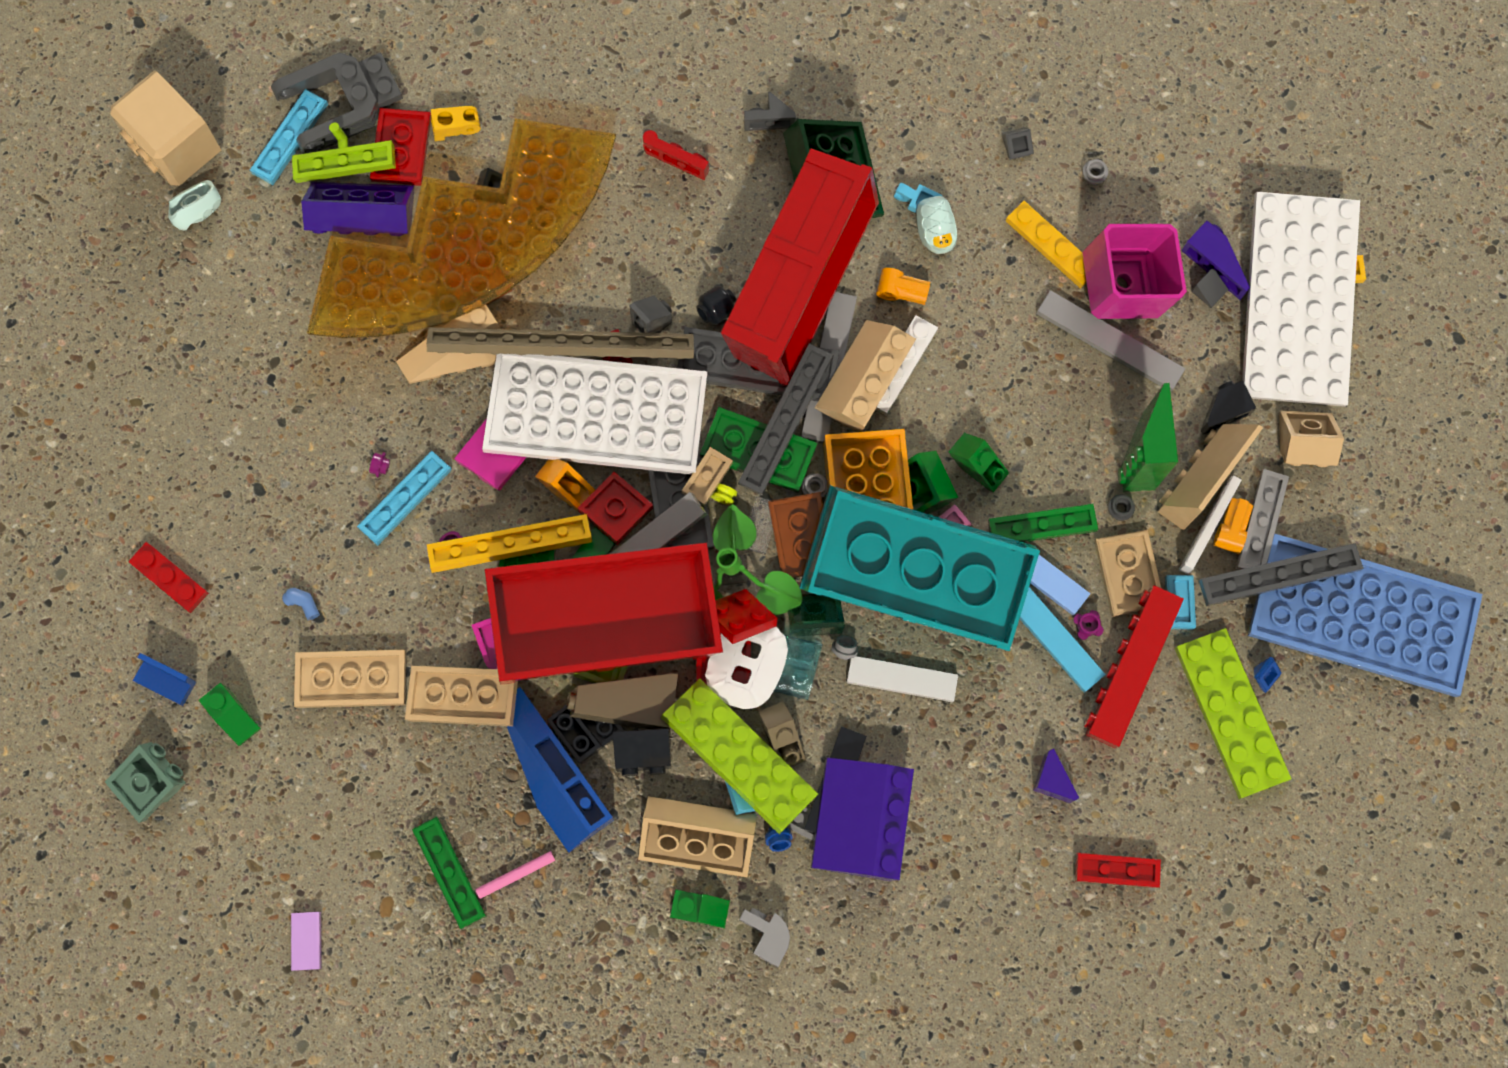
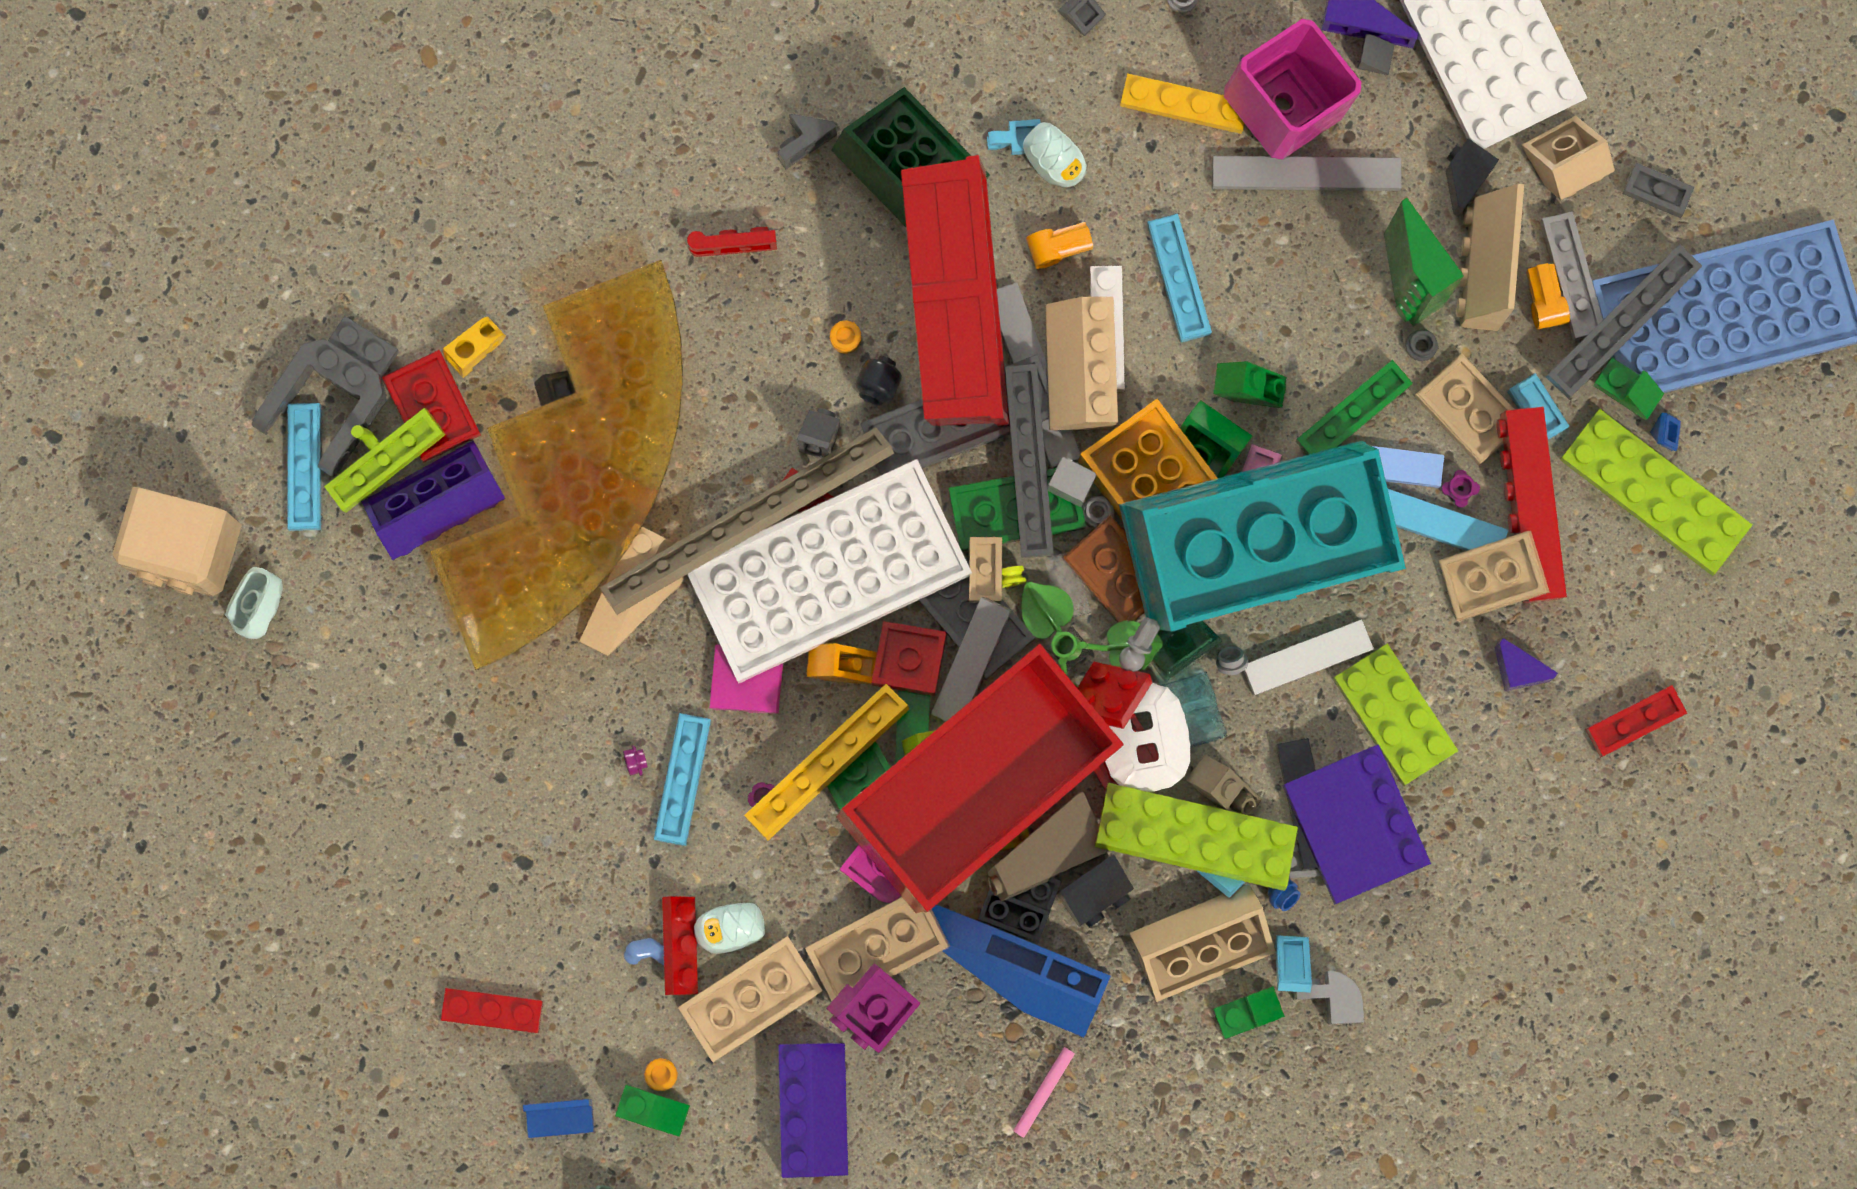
camera: 30 degrees left, 5 degrees up
green tile [412,817,486,930] -> none
white tile [1179,475,1242,575] -> none
none -> light orange tile [644,1058,678,1091]
none -> red plate [662,896,698,995]
none -> light aqua piece [694,903,765,954]
none -> dark purple slope [779,1043,848,1178]
none -> magenta plate [826,963,921,1053]
none -> light orange tile [830,320,862,354]
none -> light grey panel [1048,457,1096,507]
none -> light grey axle [1119,617,1160,672]
none -> medium azure tile [1147,214,1212,343]
none -> medium azure tile [1275,935,1312,993]
none -> lime plate [1333,643,1458,786]
none -> tan tile [1439,531,1550,621]
none -> green slope [1593,357,1664,420]
none -> dark grey plate [1622,163,1695,218]

